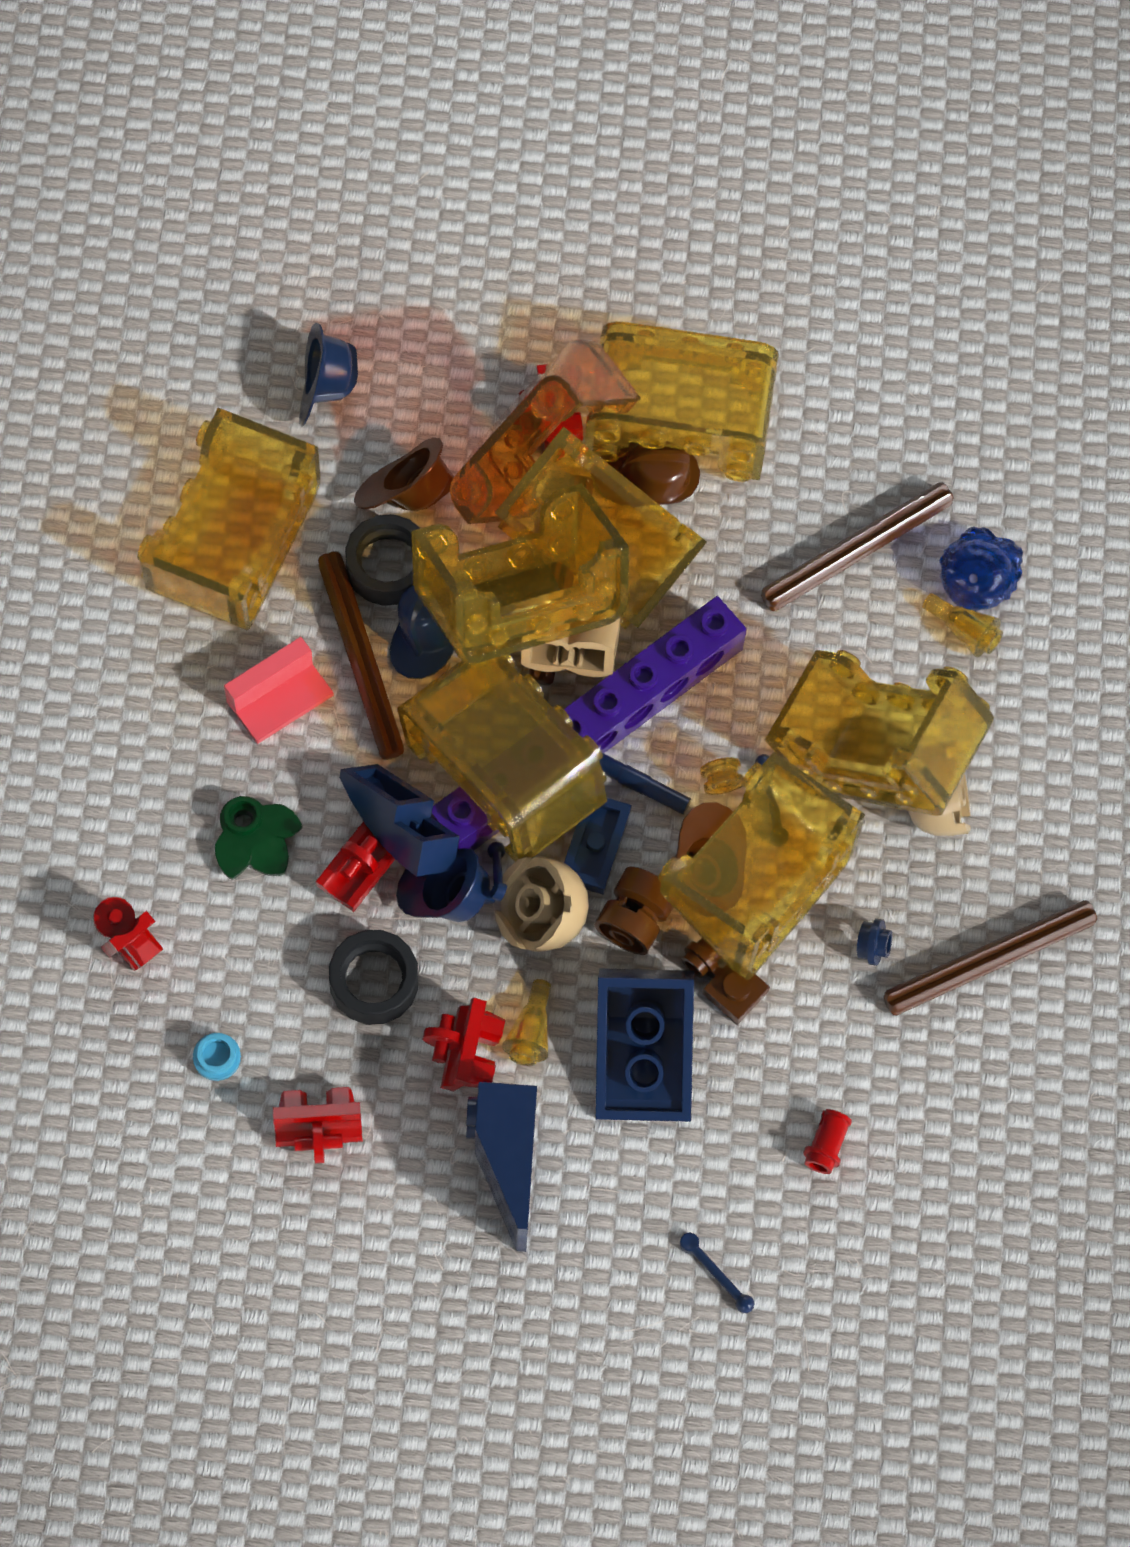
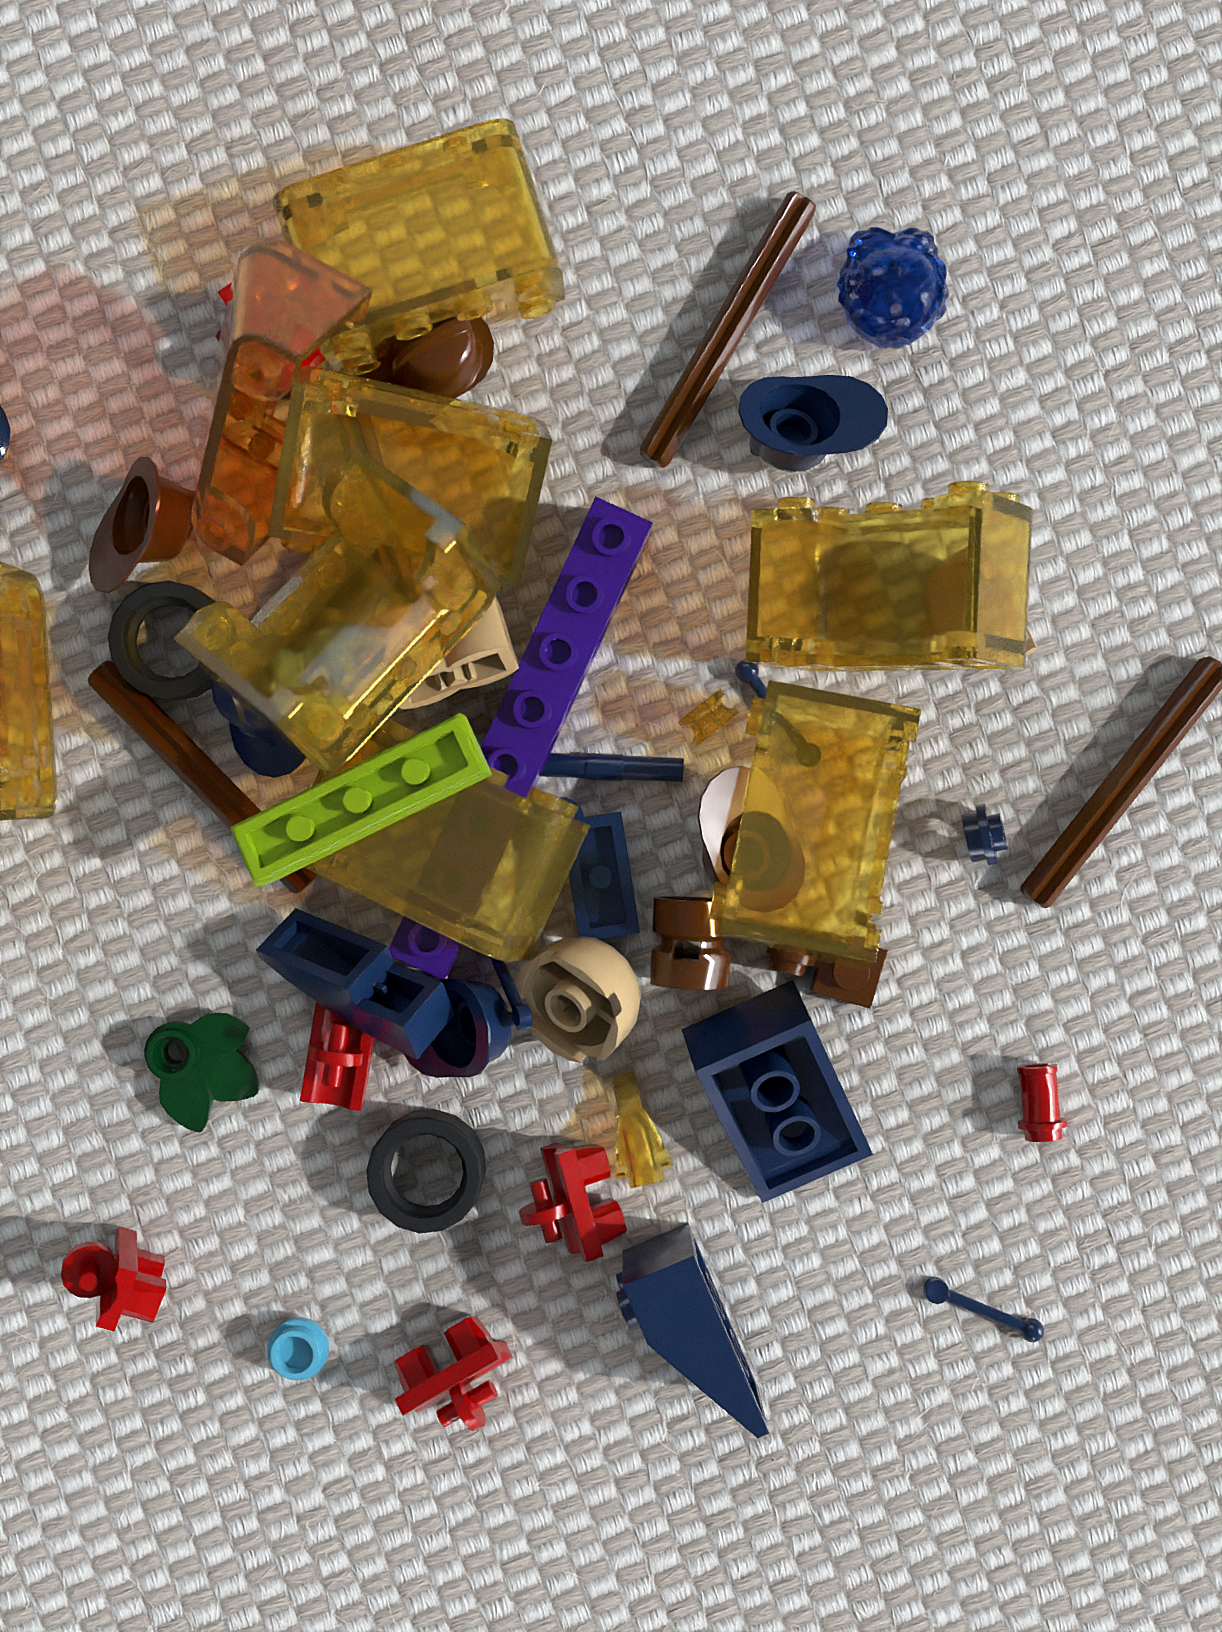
camera: 25 degrees left, 20 degrees up
coral panel [224,637,334,744] -> none
clear yellow cone [922,593,1003,657] -> none
none -> lime tile [230,713,492,887]
none -> dark blue piece [738,375,888,473]

